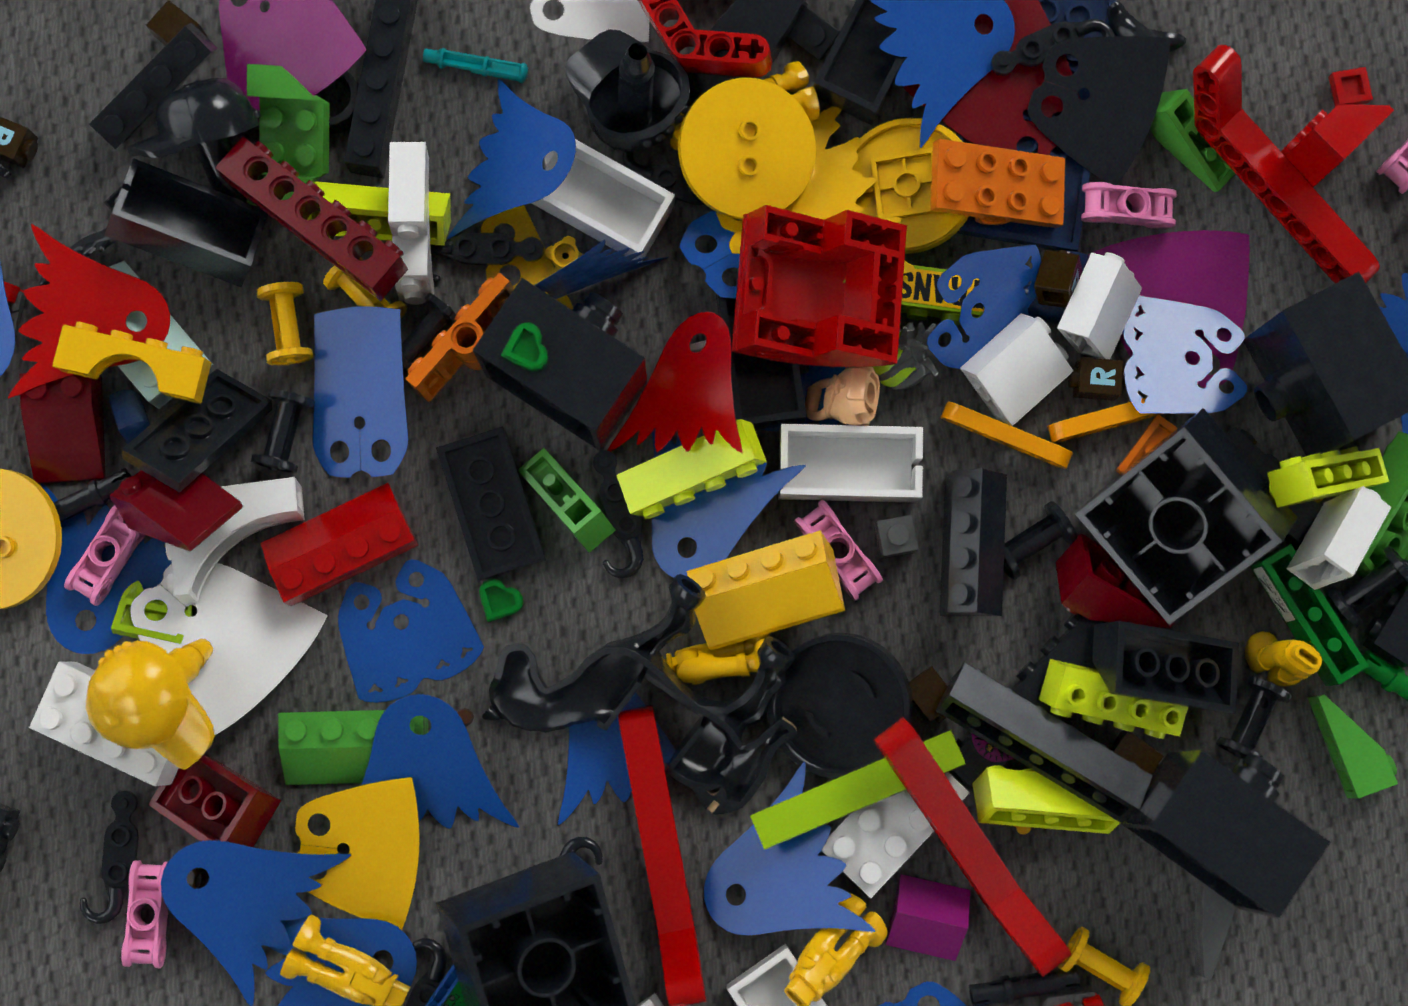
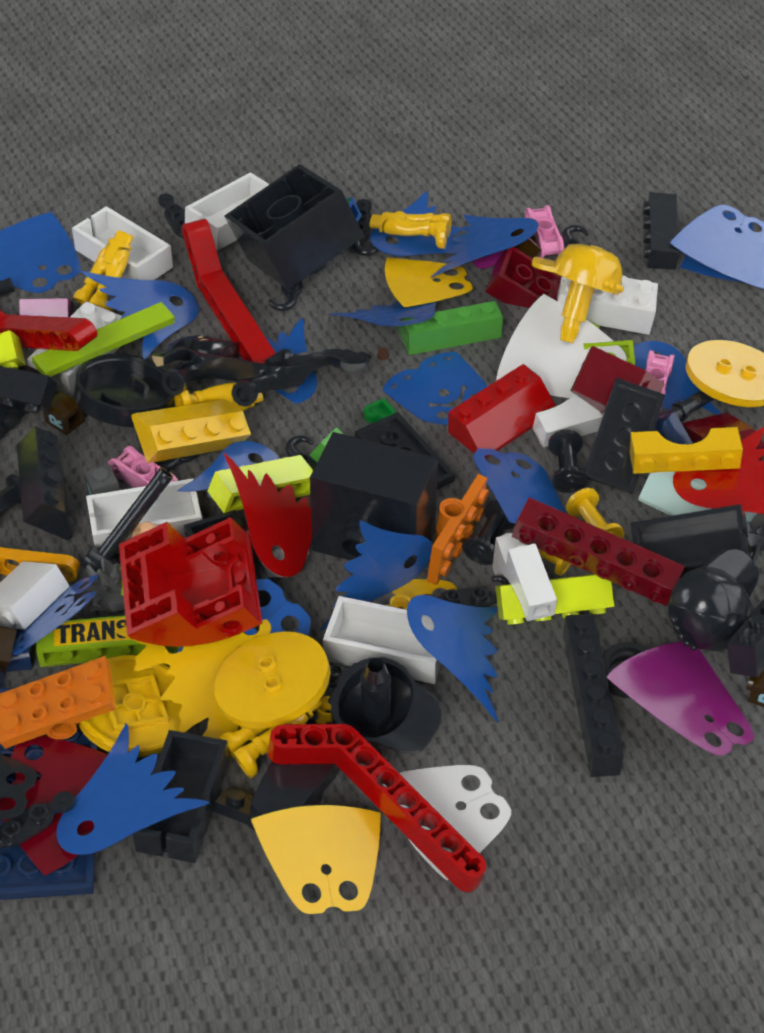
camera: 170 degrees right, 35 degrees down
bright green piece [247,64,330,206] -> none
teal piece [423,48,528,83] -> none
green tile [501,323,548,372] -> none
none -> black piece [80,468,174,572]

